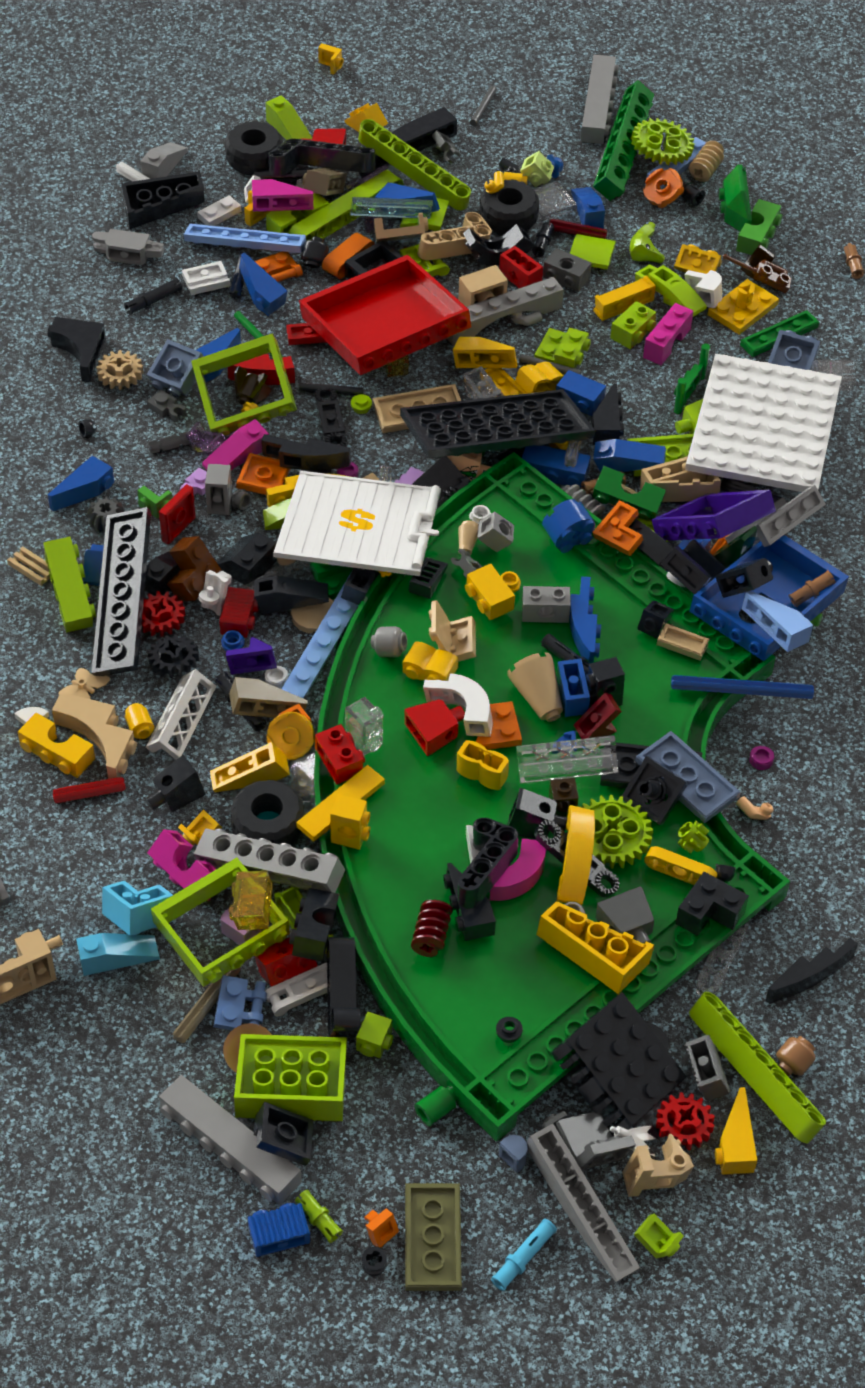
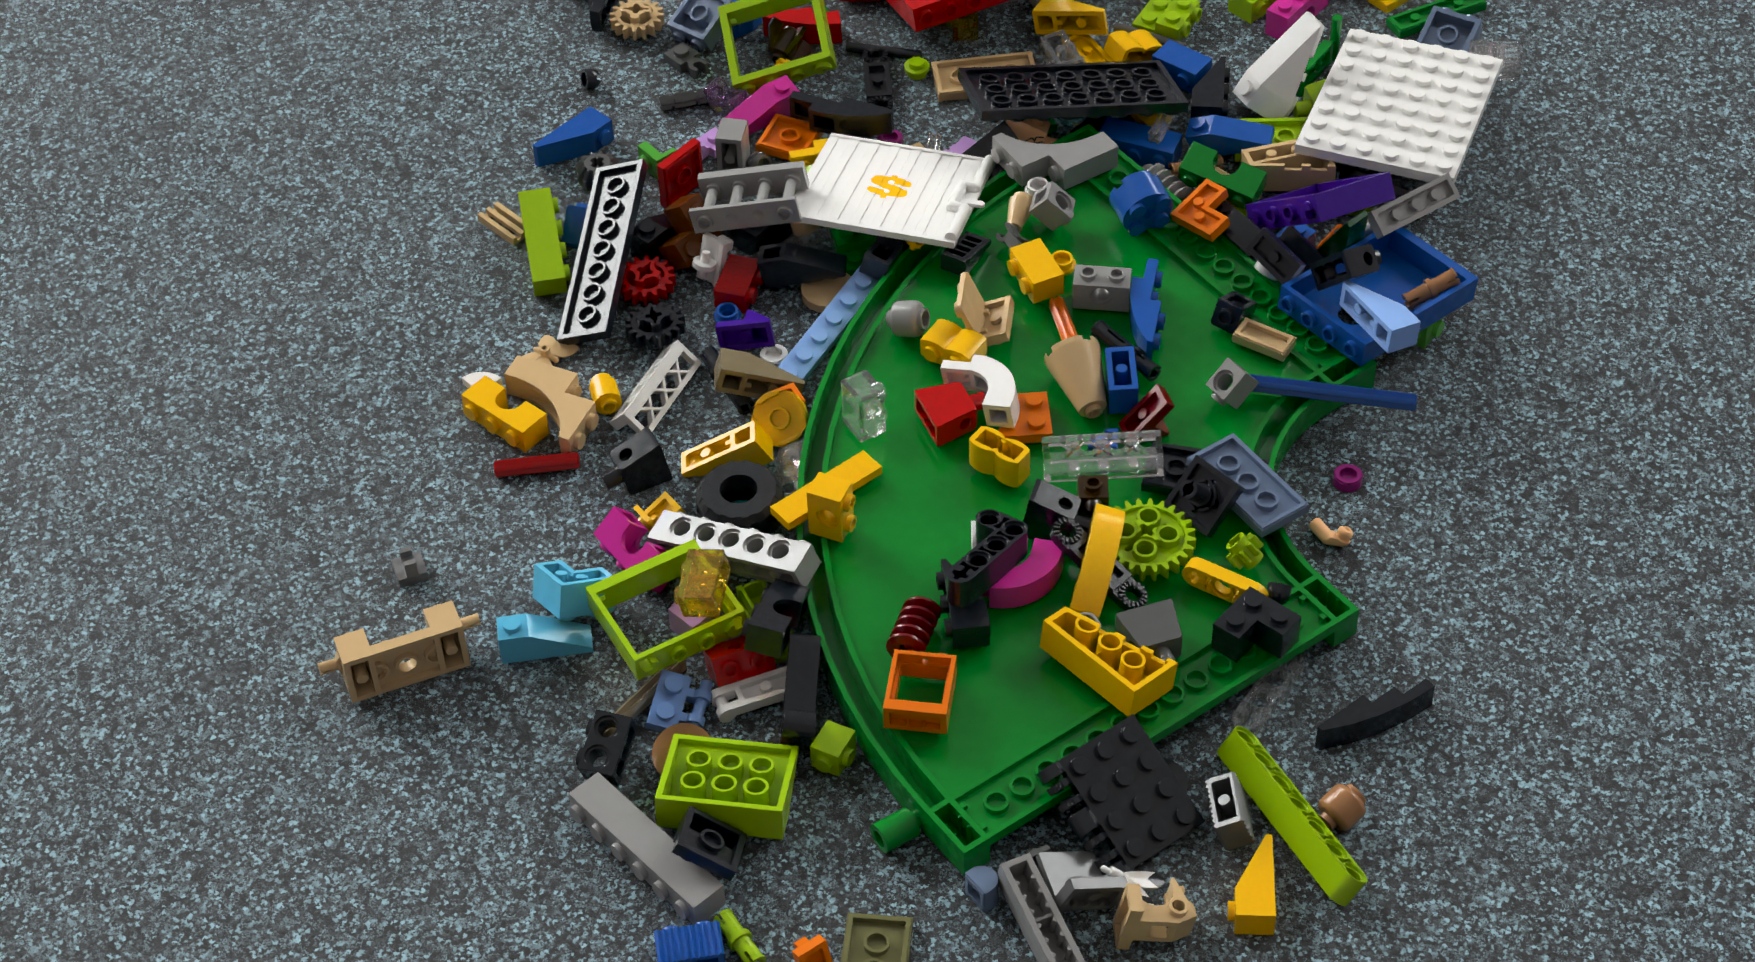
camera: 10 degrees right, 5 degrees down
red brick [315,724,365,785] -> none
black plate [496,1017,523,1043] -> none
black brick [586,657,625,706] -> none
red gear [656,1092,715,1151] -> none
none -> black brick [576,709,638,786]
none -> light grey fence [688,161,810,234]
none -> orange window [883,649,957,734]
none -> light grey arch [991,131,1119,190]
none -> orange axle [1049,296,1077,340]
none -> light grey brick [1206,357,1259,409]
none -> white wedge [1232,11,1325,118]

